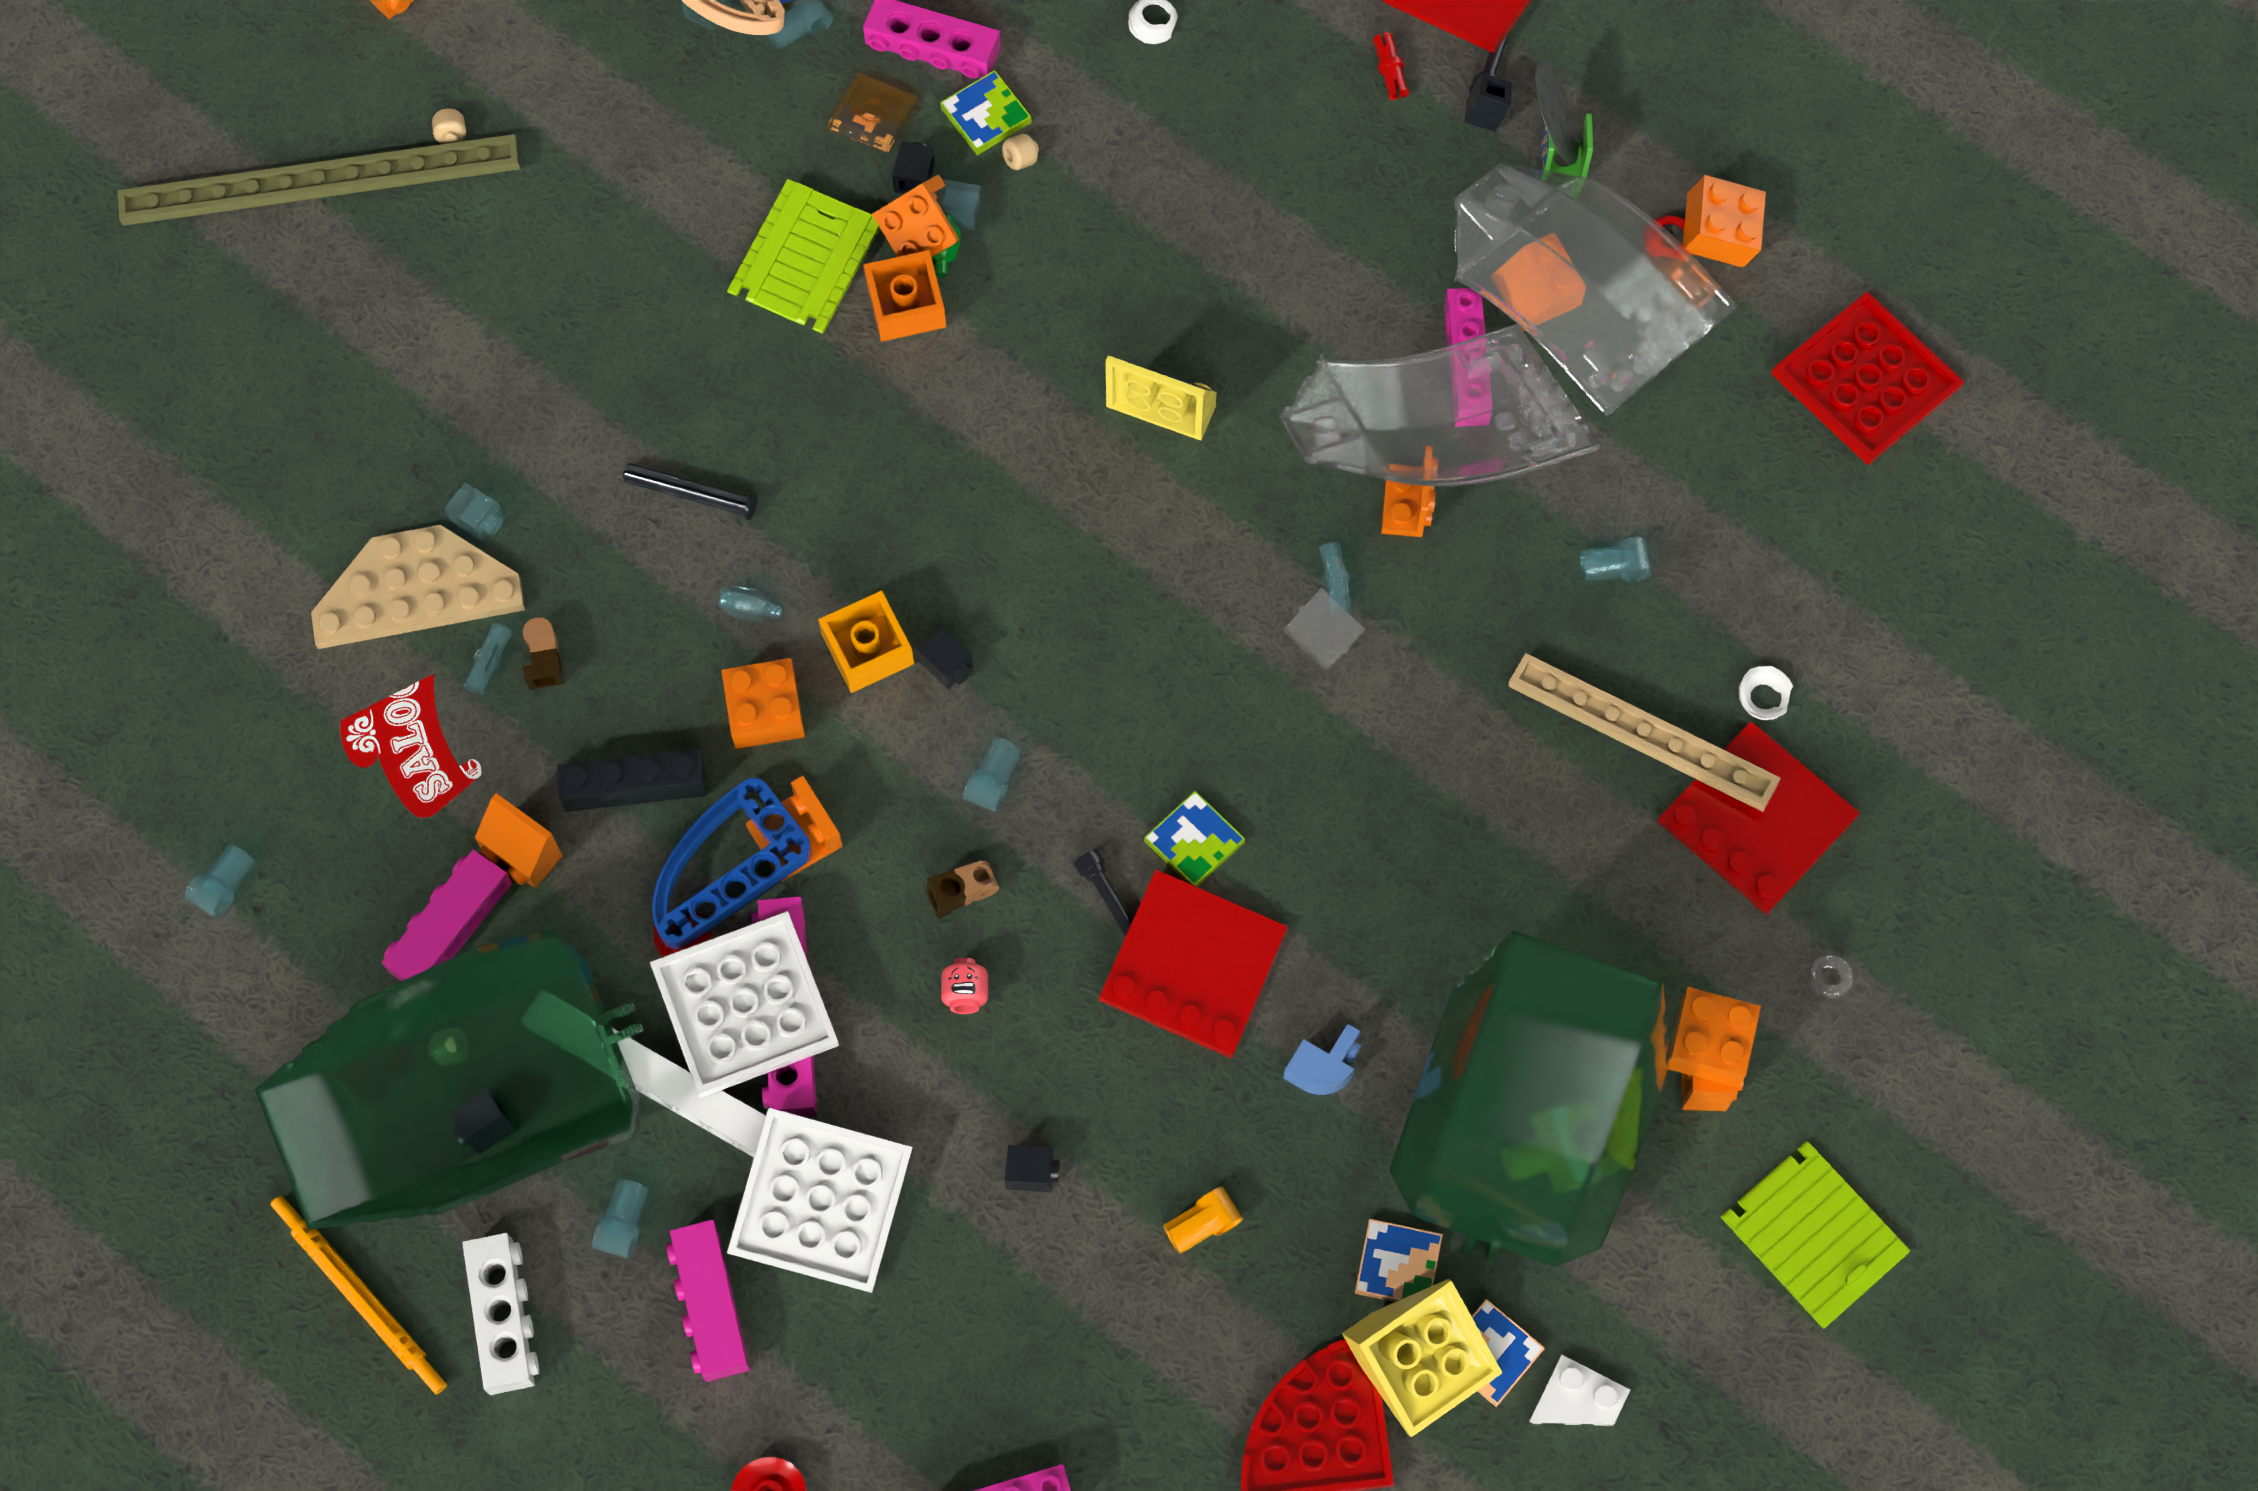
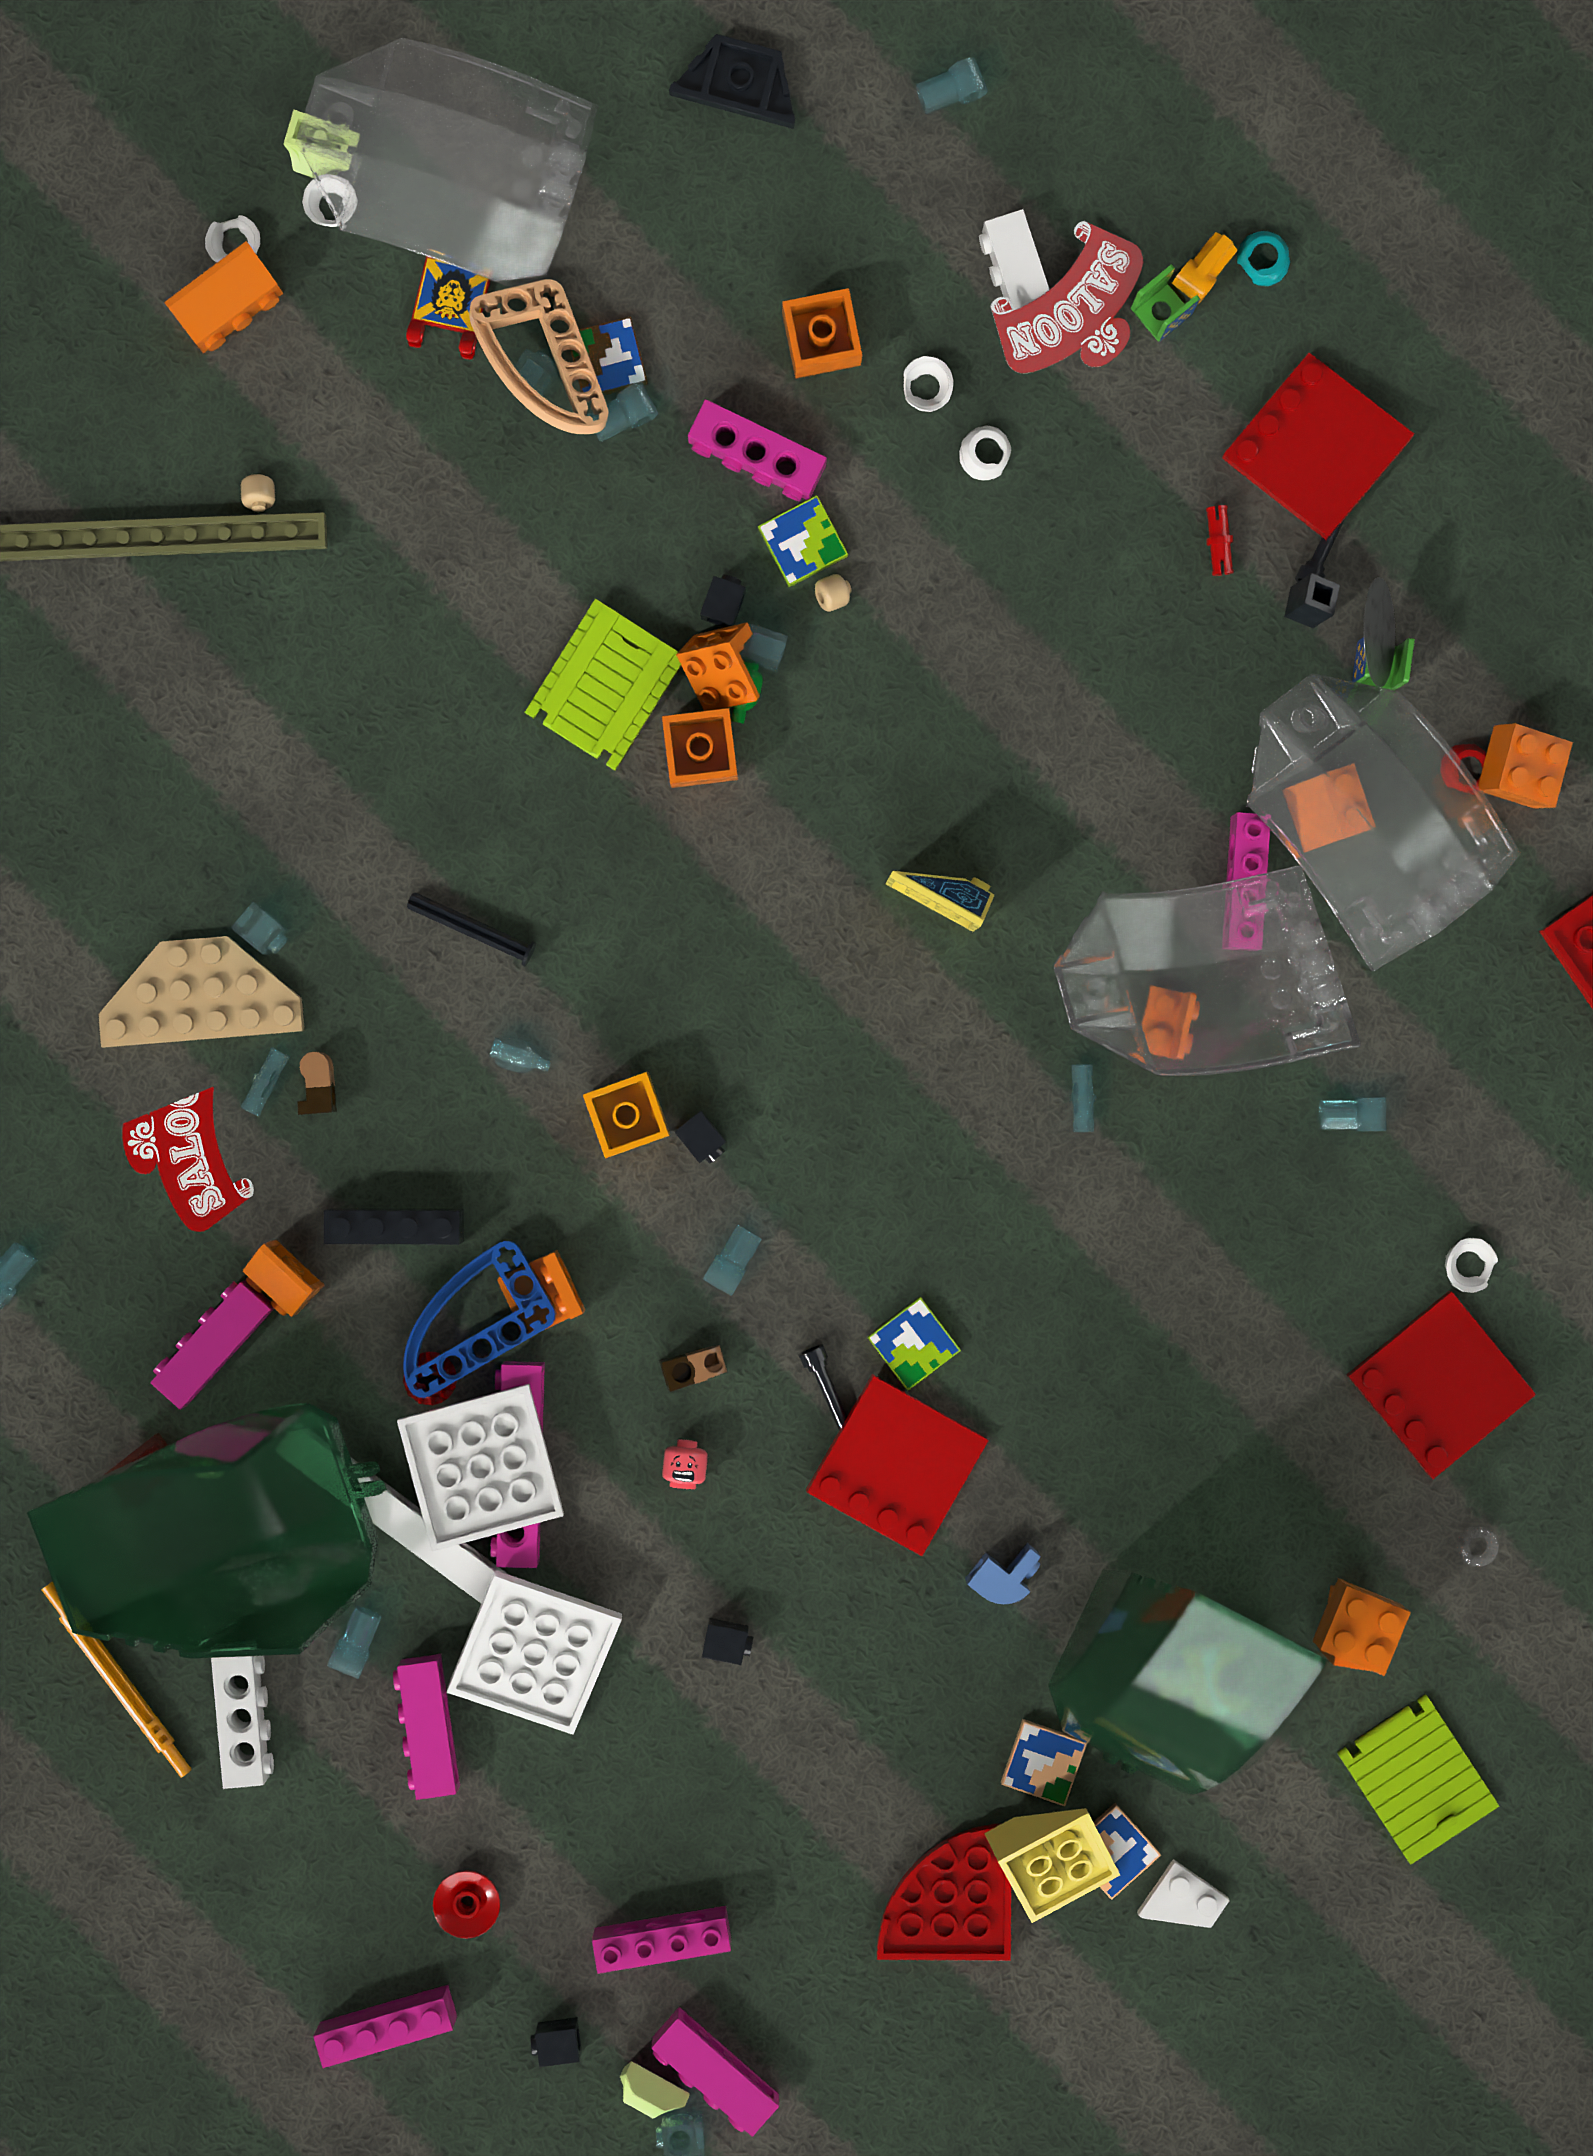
camera: 10 degrees right, 20 degrees up
black brick [449,1088,517,1155] -> none
orange brick [721,658,805,749] -> none
clear orange tile [828,73,917,153] -> none
light orange piece [1163,1186,1243,1254] -> none
clear piece [1283,588,1366,672] -> none
tan plate [1509,653,1780,812] -> none

